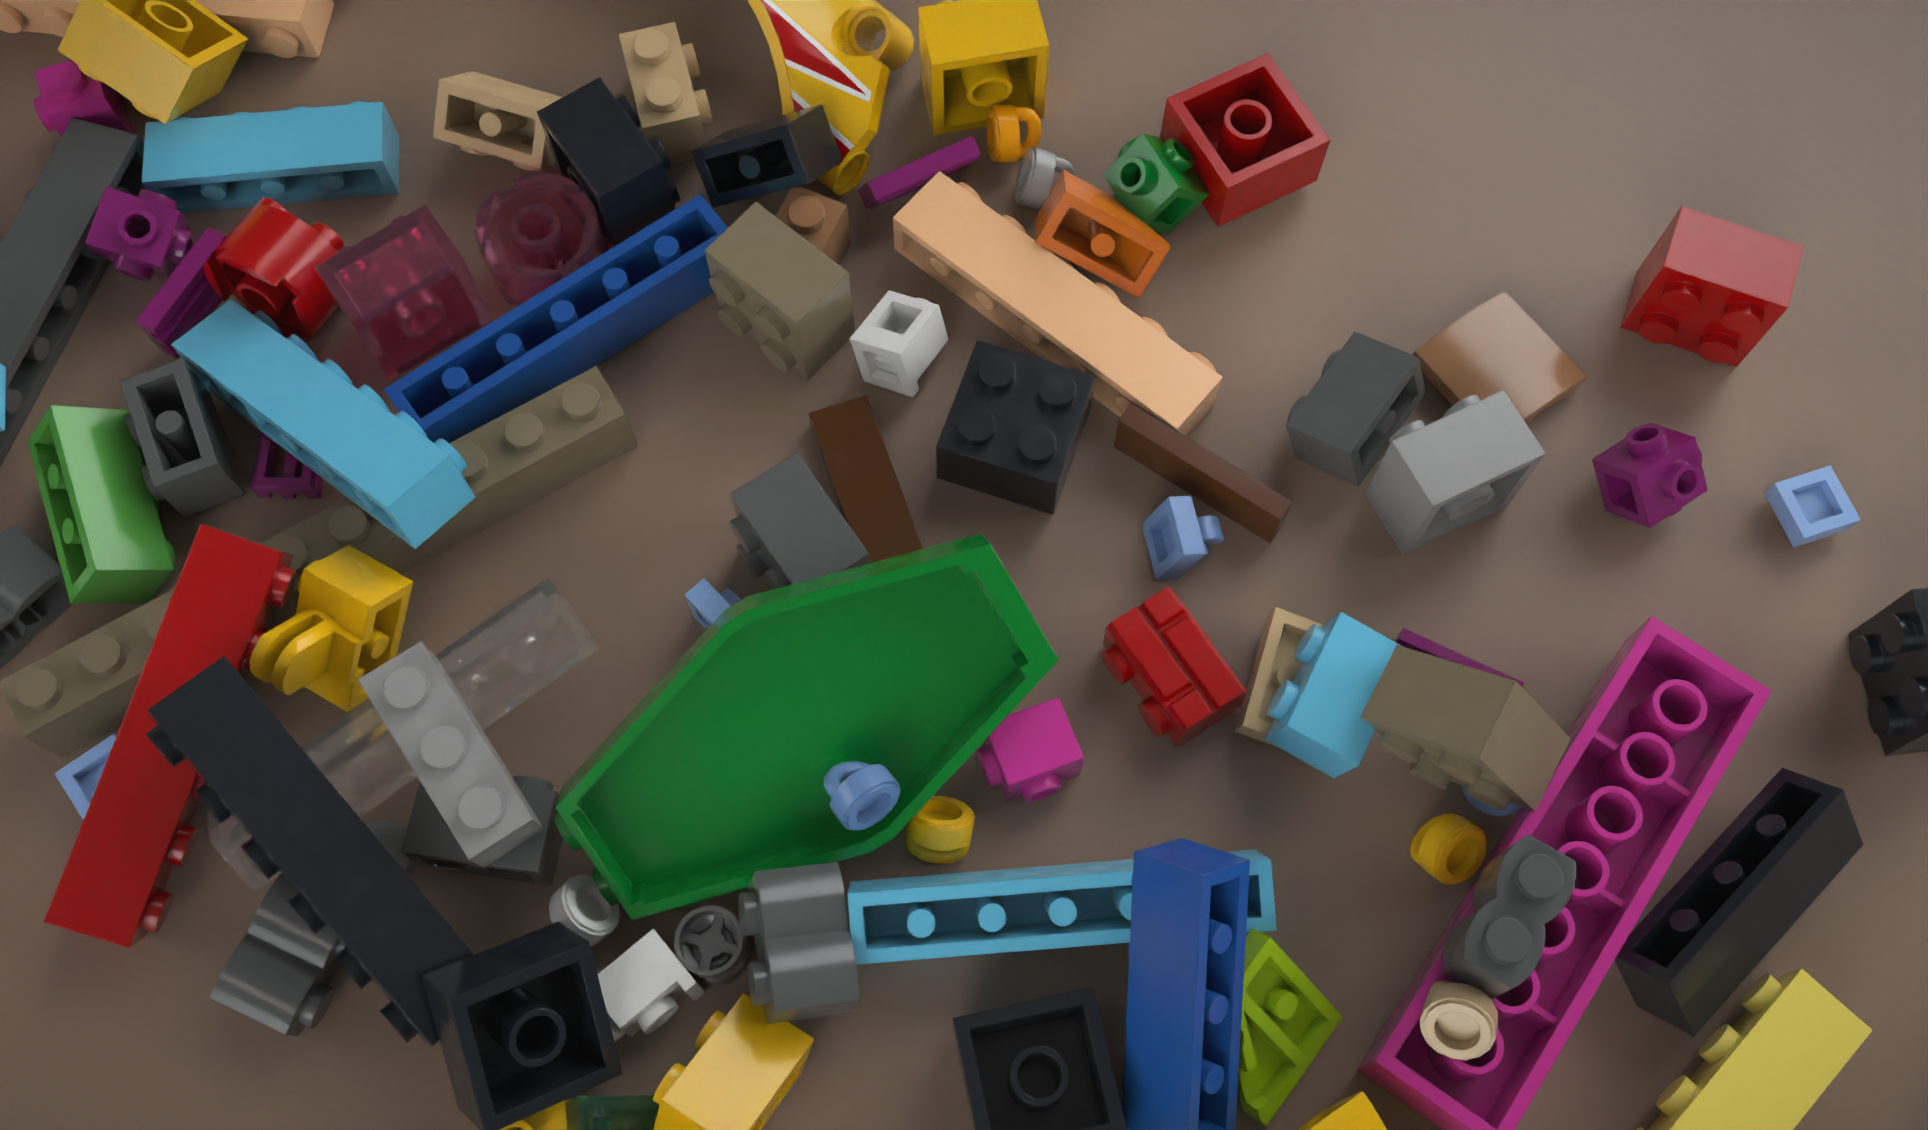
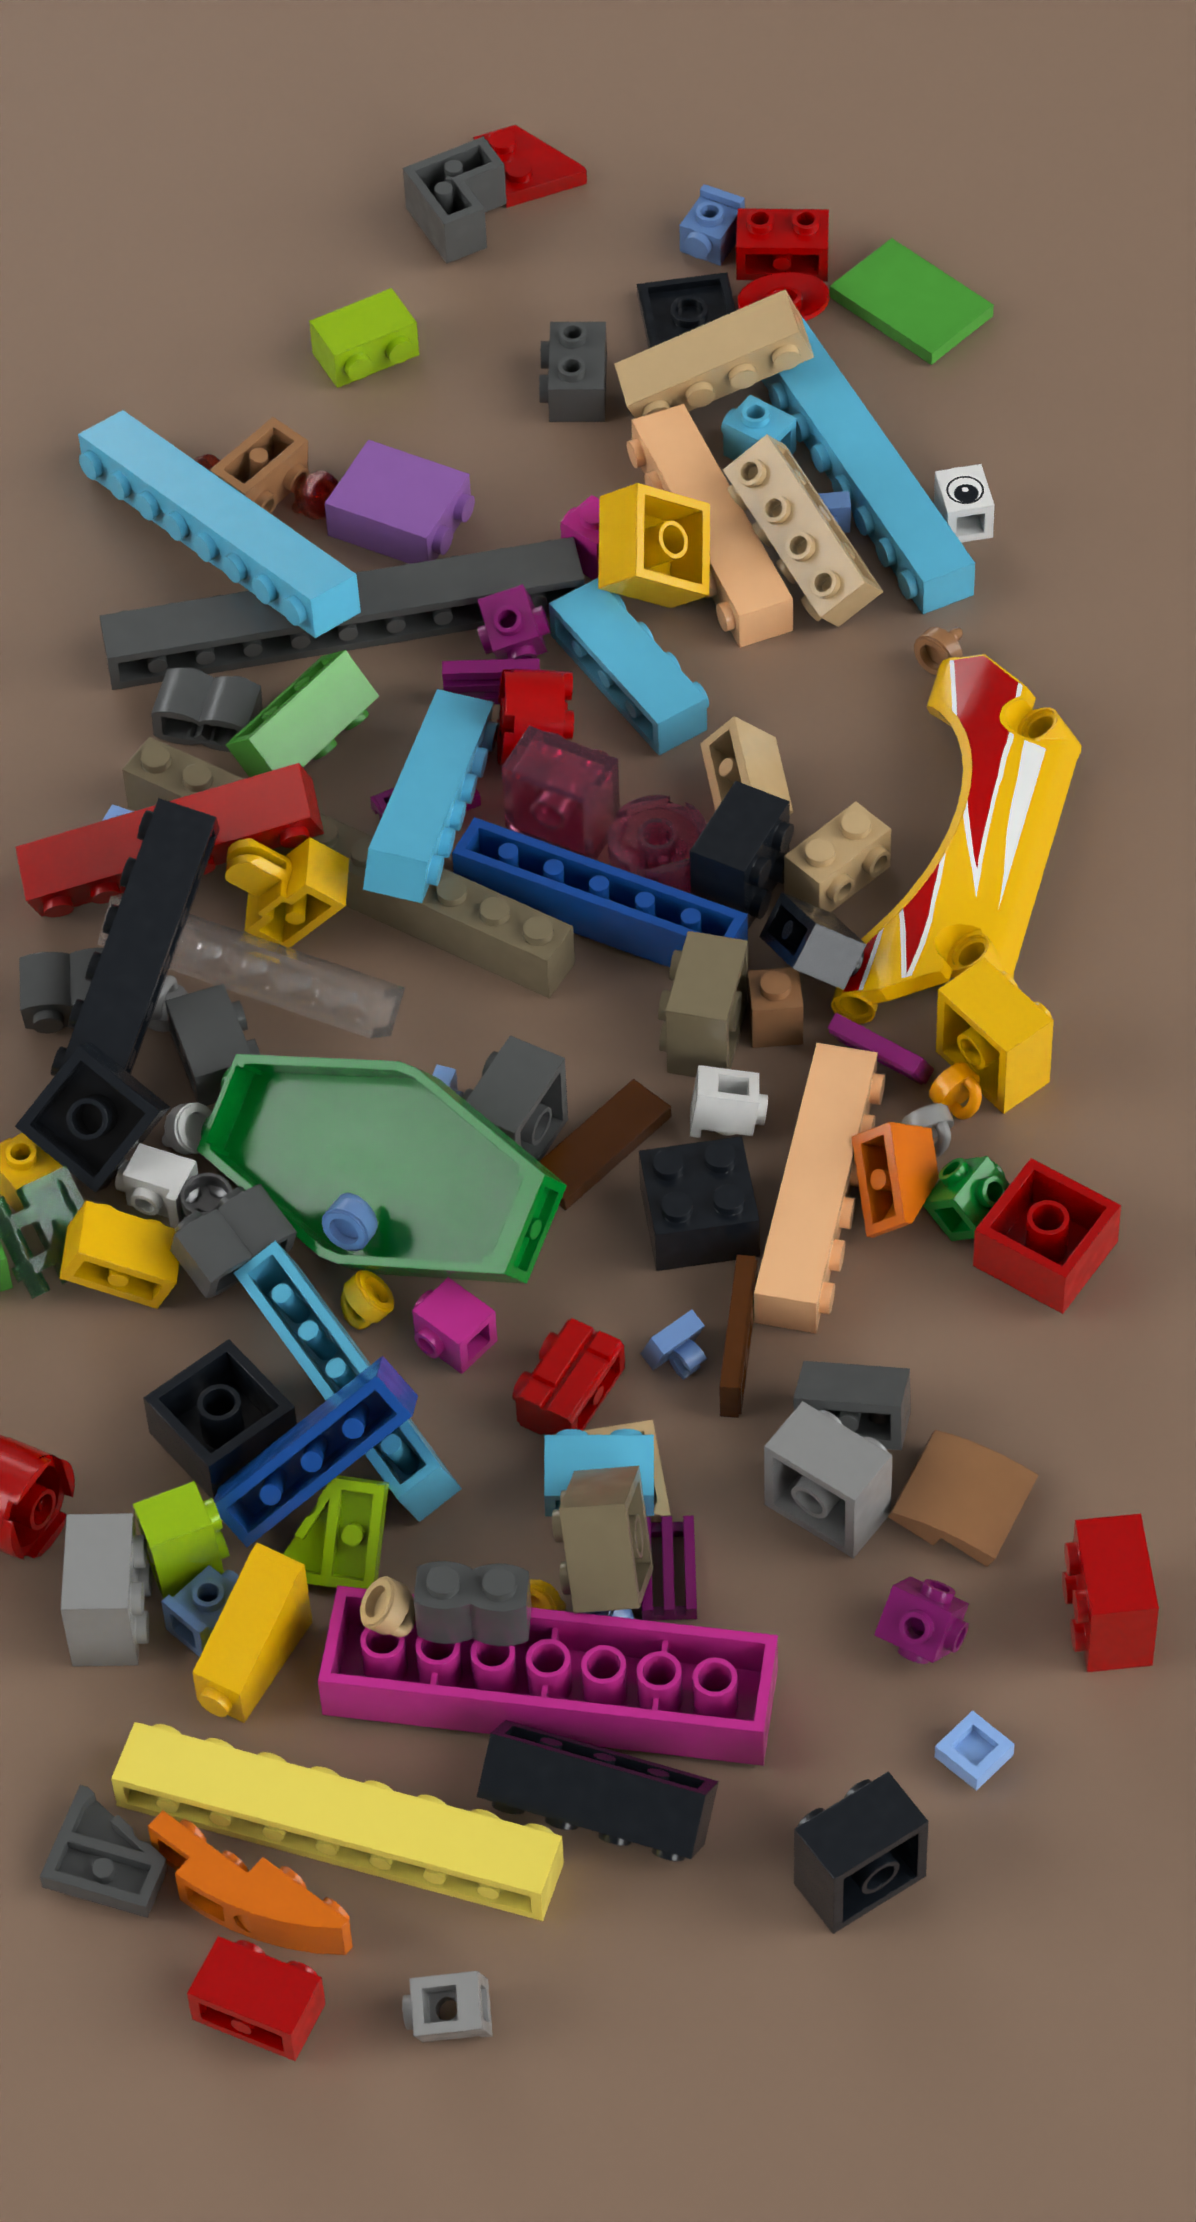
camera: 65 degrees right, 15 degrees down
dark grey brick [120,358,245,518] -> none
light grey brick [358,642,544,868] -> none

